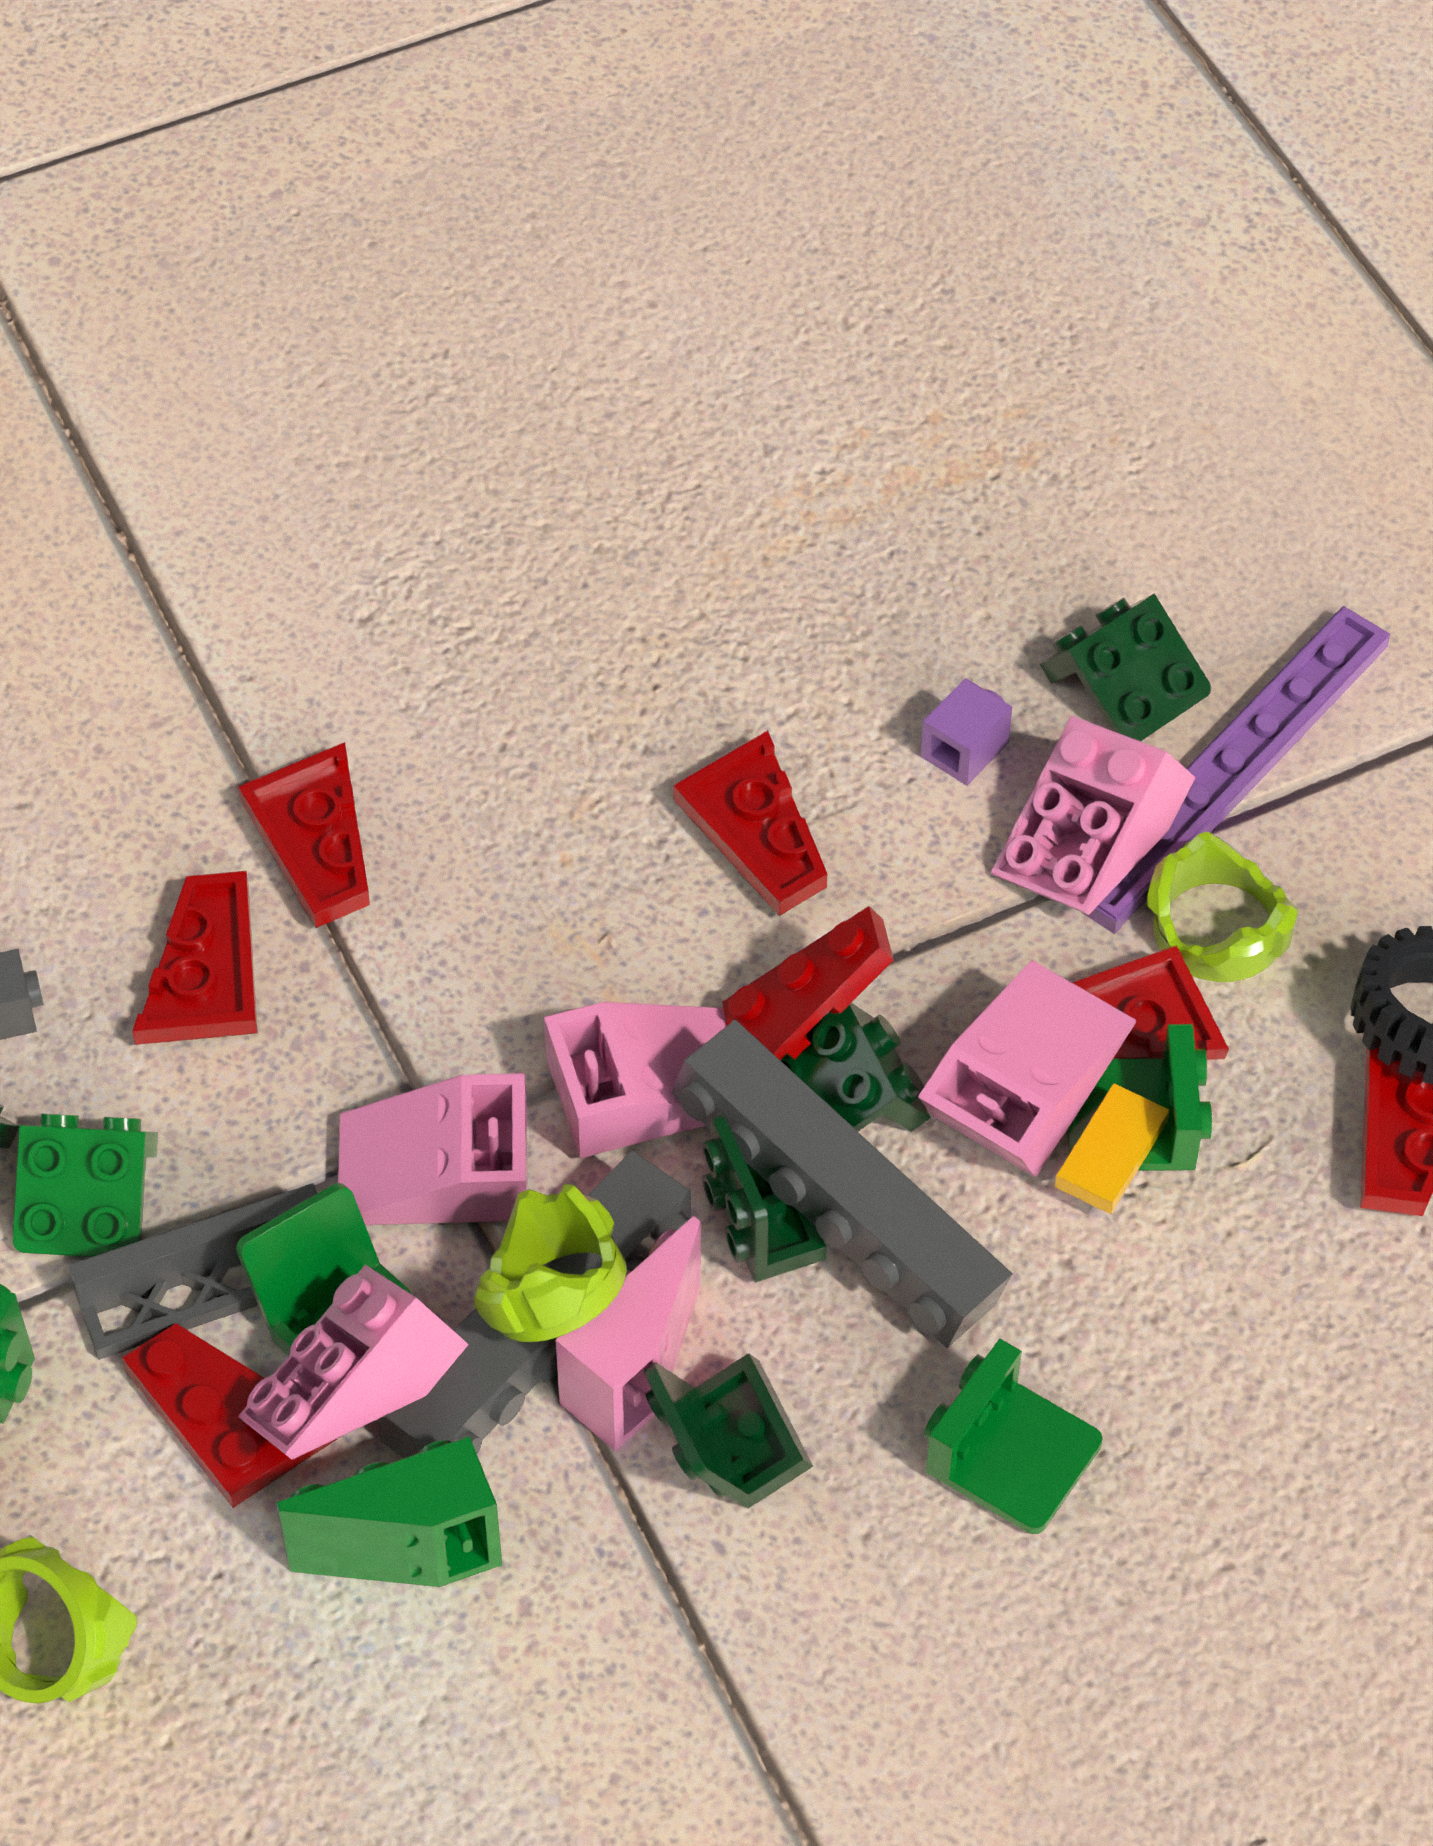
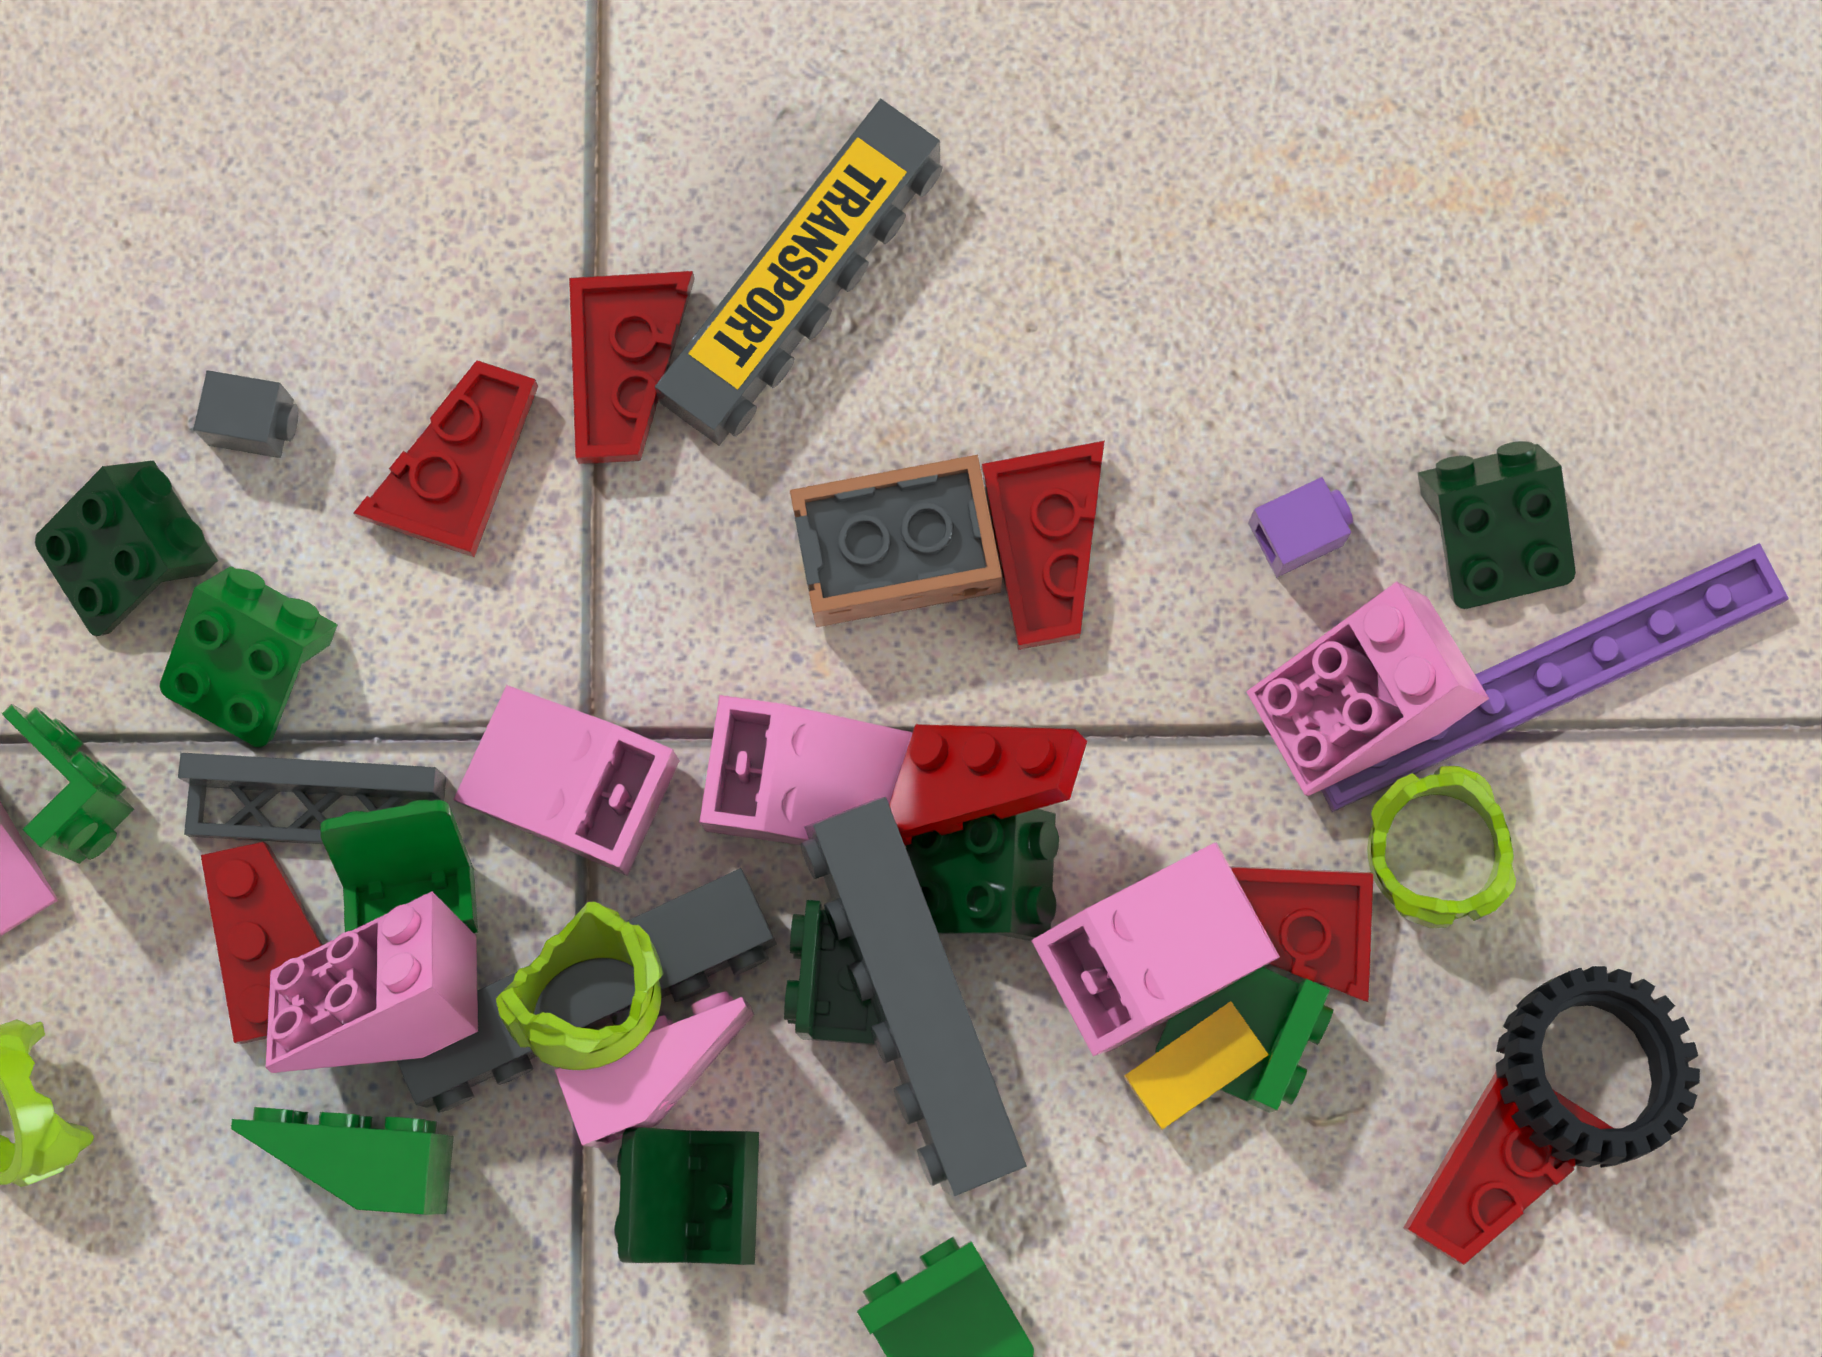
camera: 30 degrees right, 25 degrees up
none -> brick [655,98,943,446]
none -> dark grey piece [790,454,1002,628]

